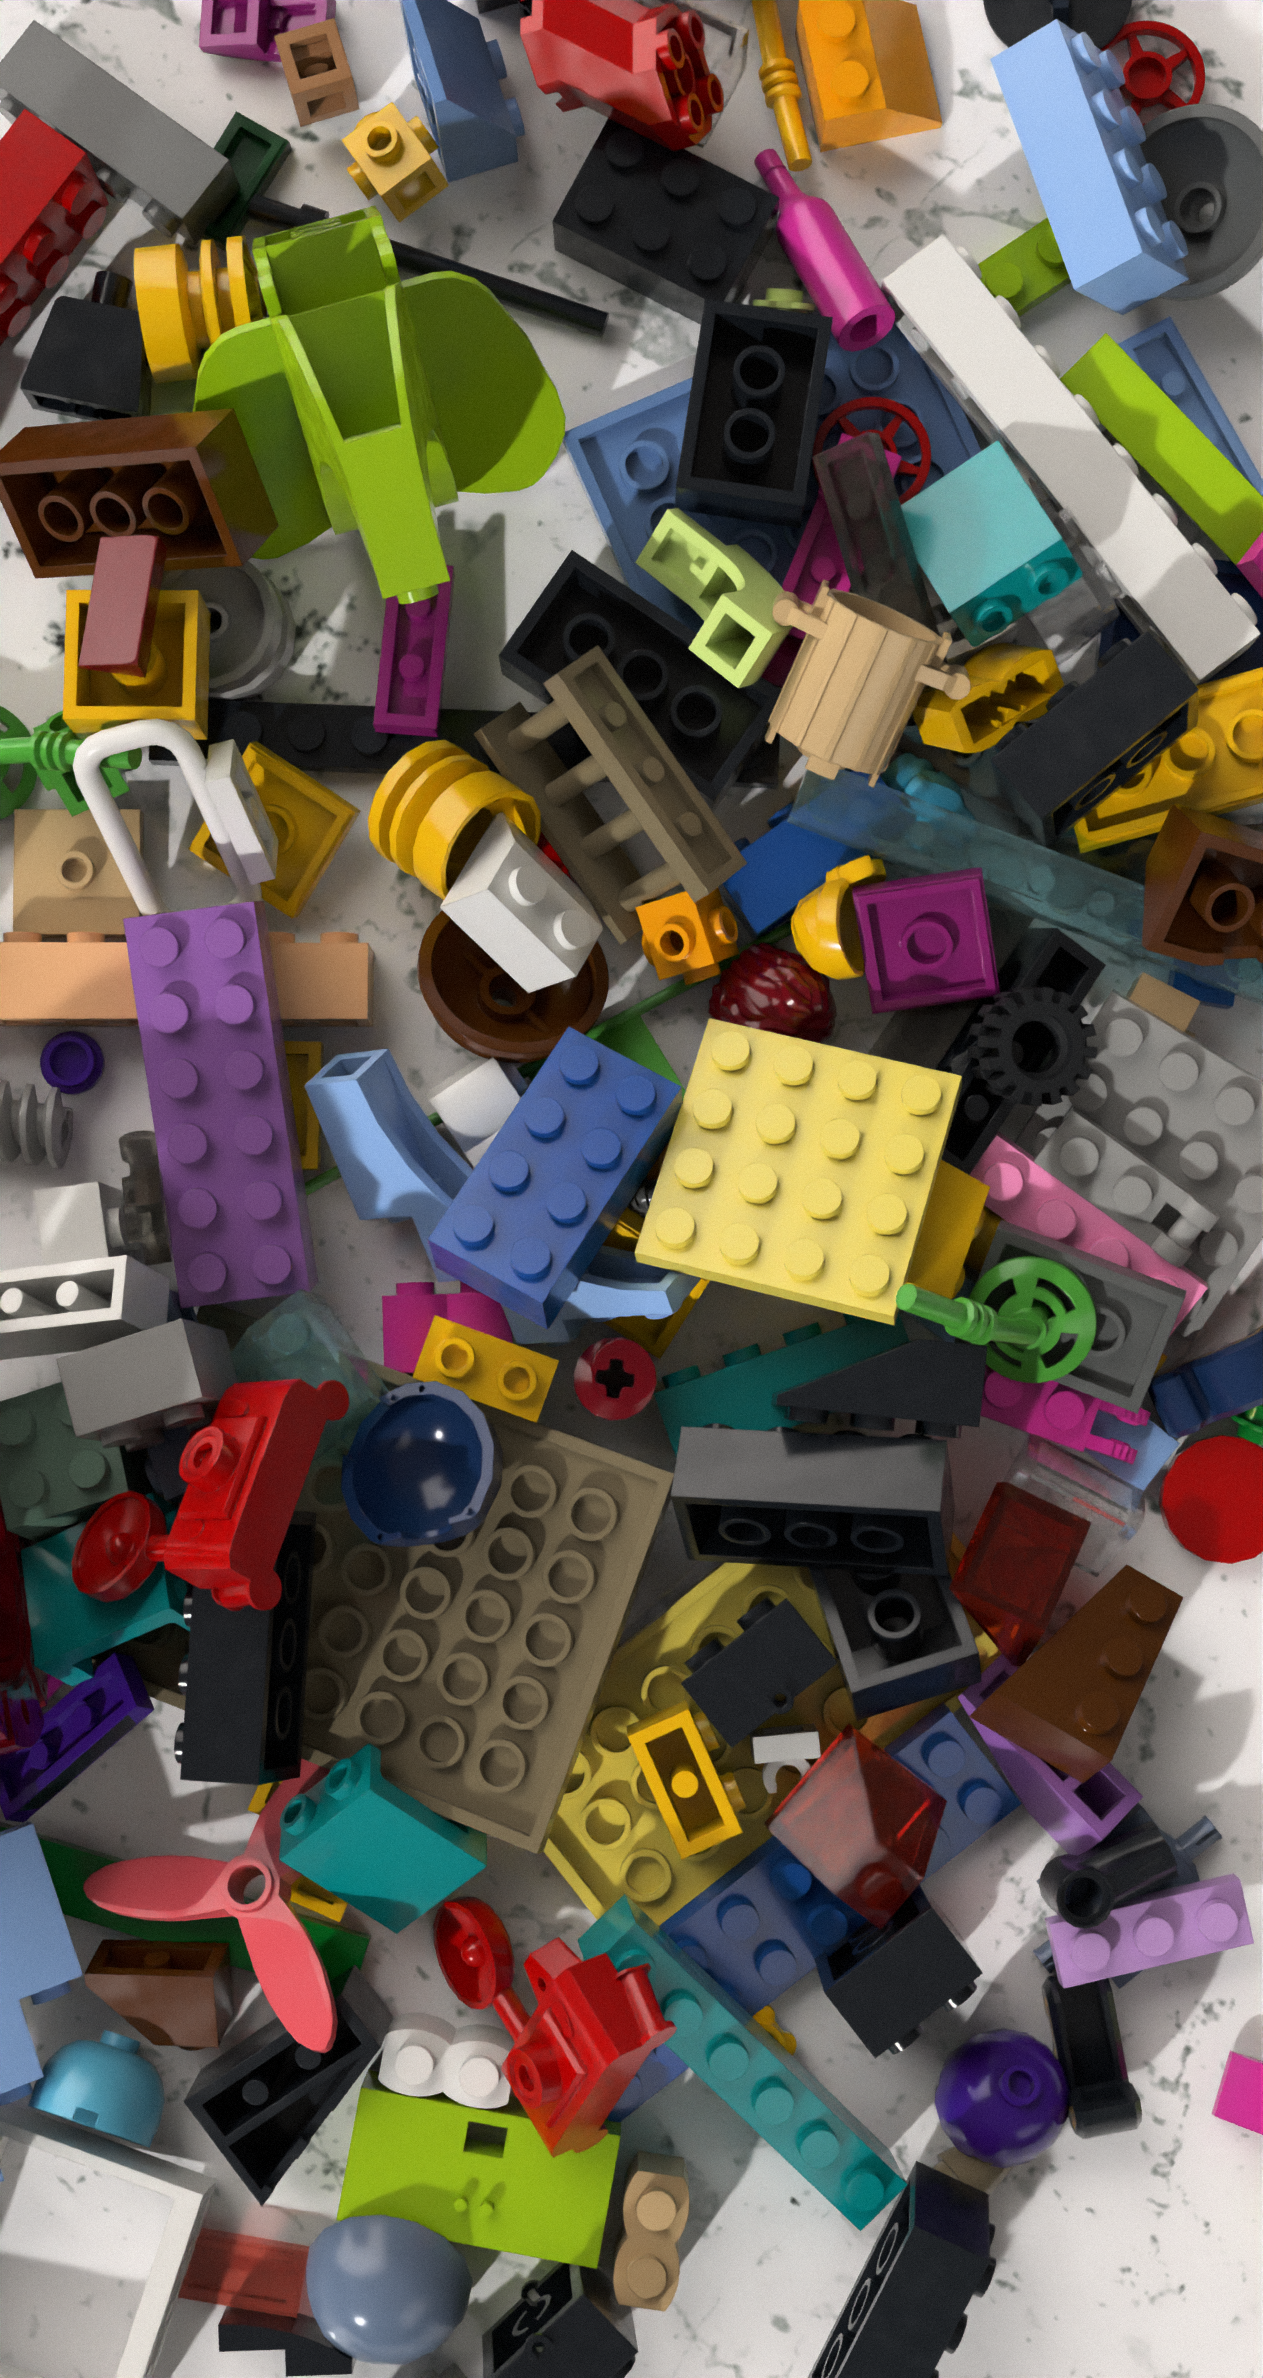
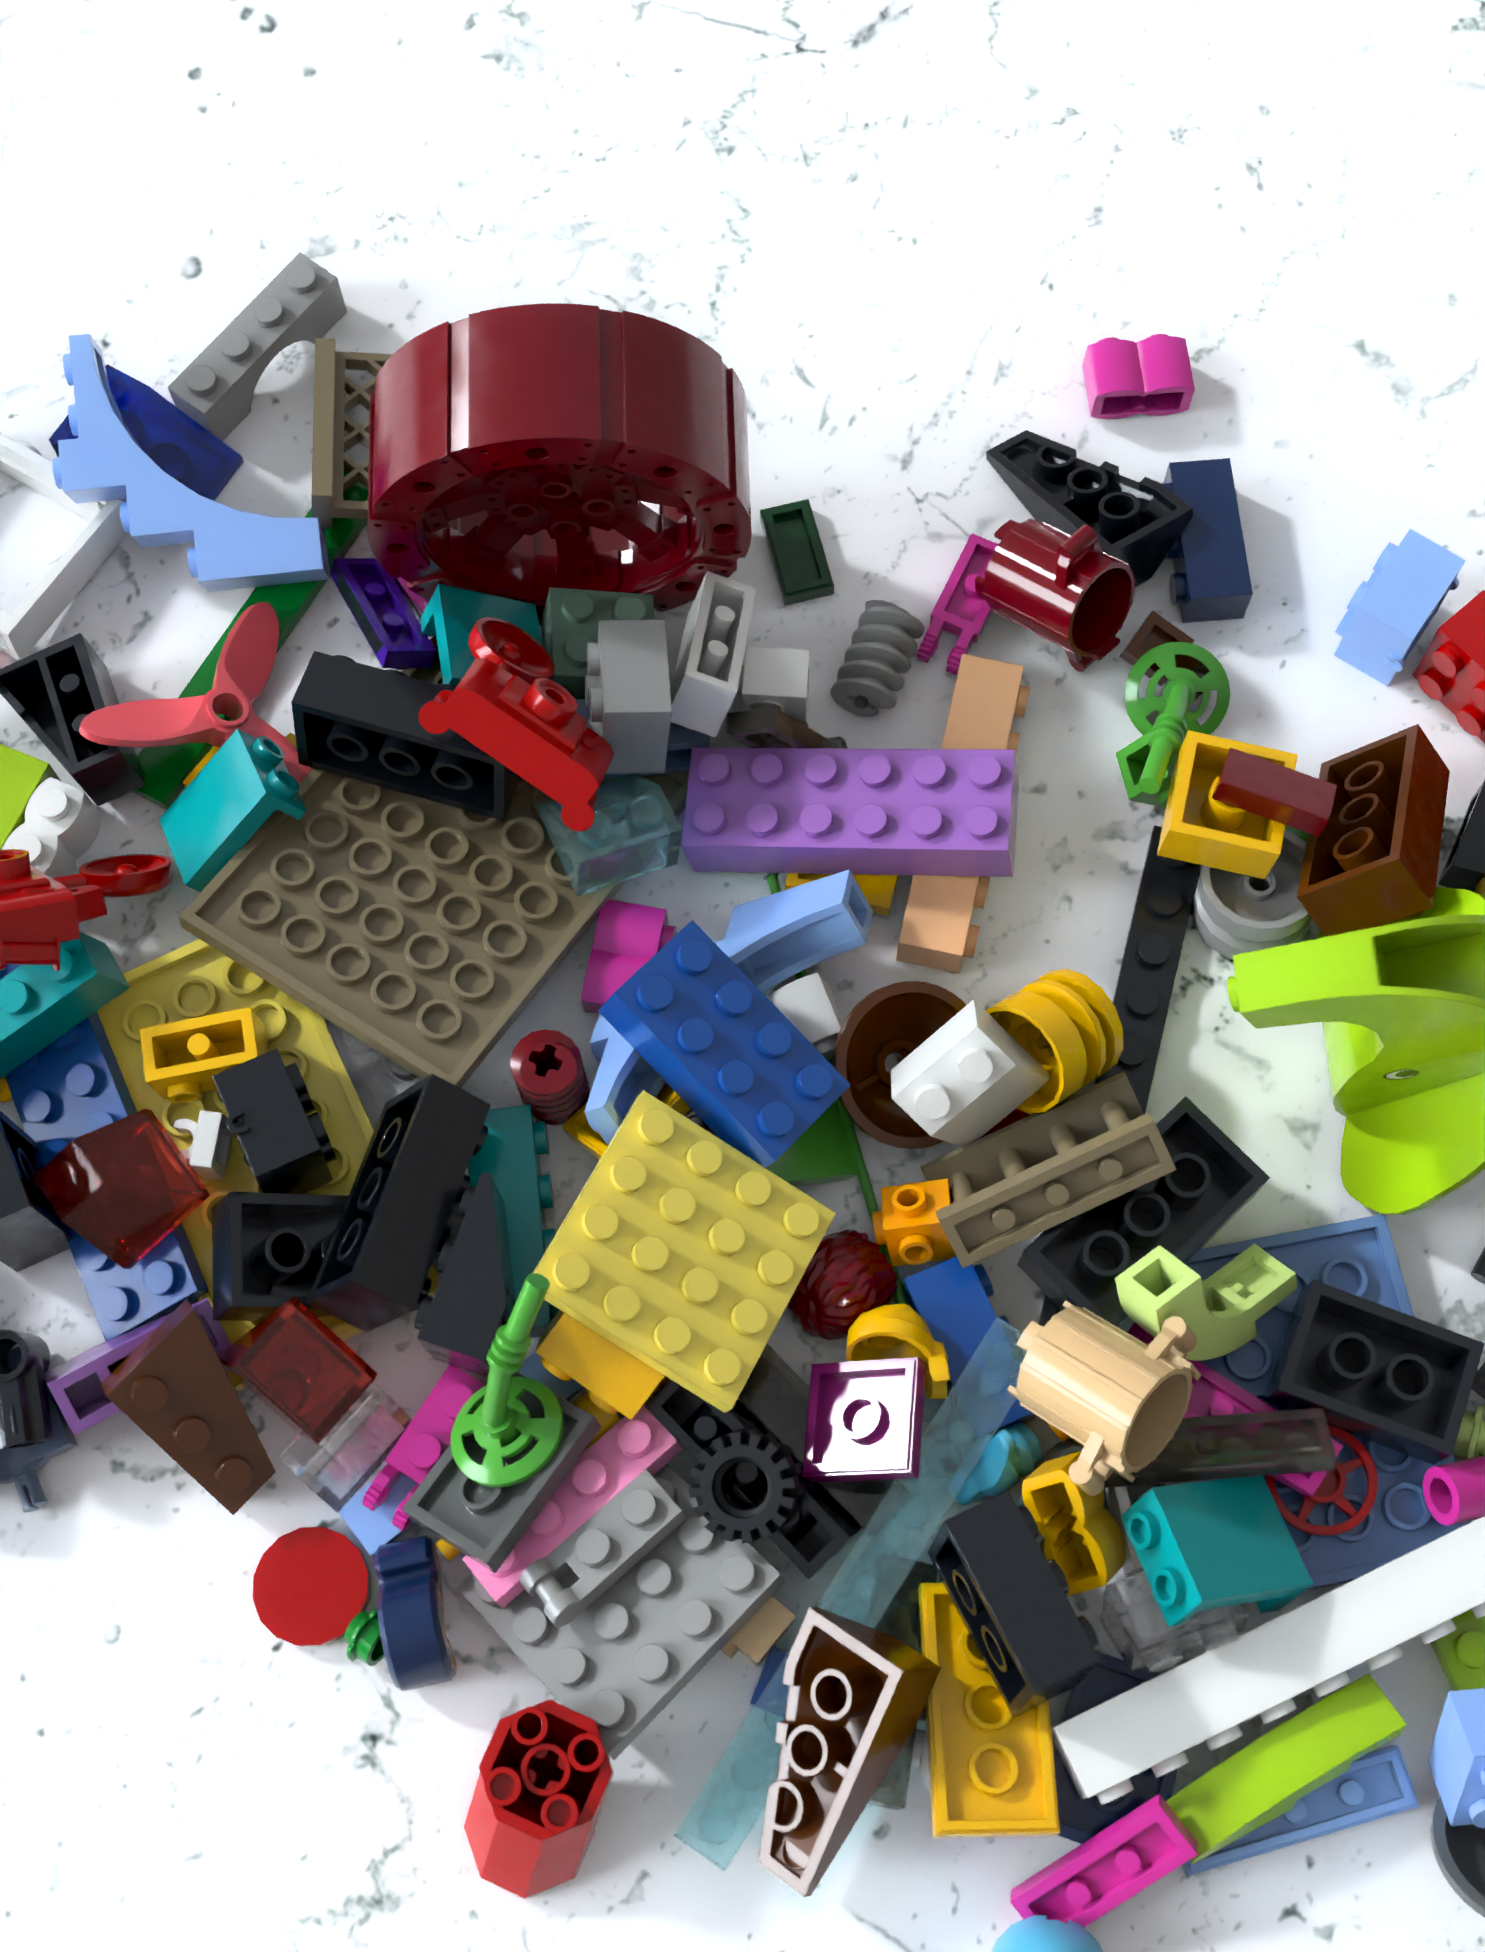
camera: 100 degrees right, 15 degrees down
tan plate [13,809,144,938] -> none
medium azure cylinder [28,2030,165,2148] -> none
dark purple plate [40,1031,105,1095] -> none
white bar [73,719,279,916] -> none
reddish brown slope [84,1939,234,2051] -> none
yellow tile [188,741,361,919] -> none
dark blue cylinder [341,1381,503,1547] -> none
magenta hinge [373,565,455,737] -> none
yellow brick [412,1315,559,1423] -> none

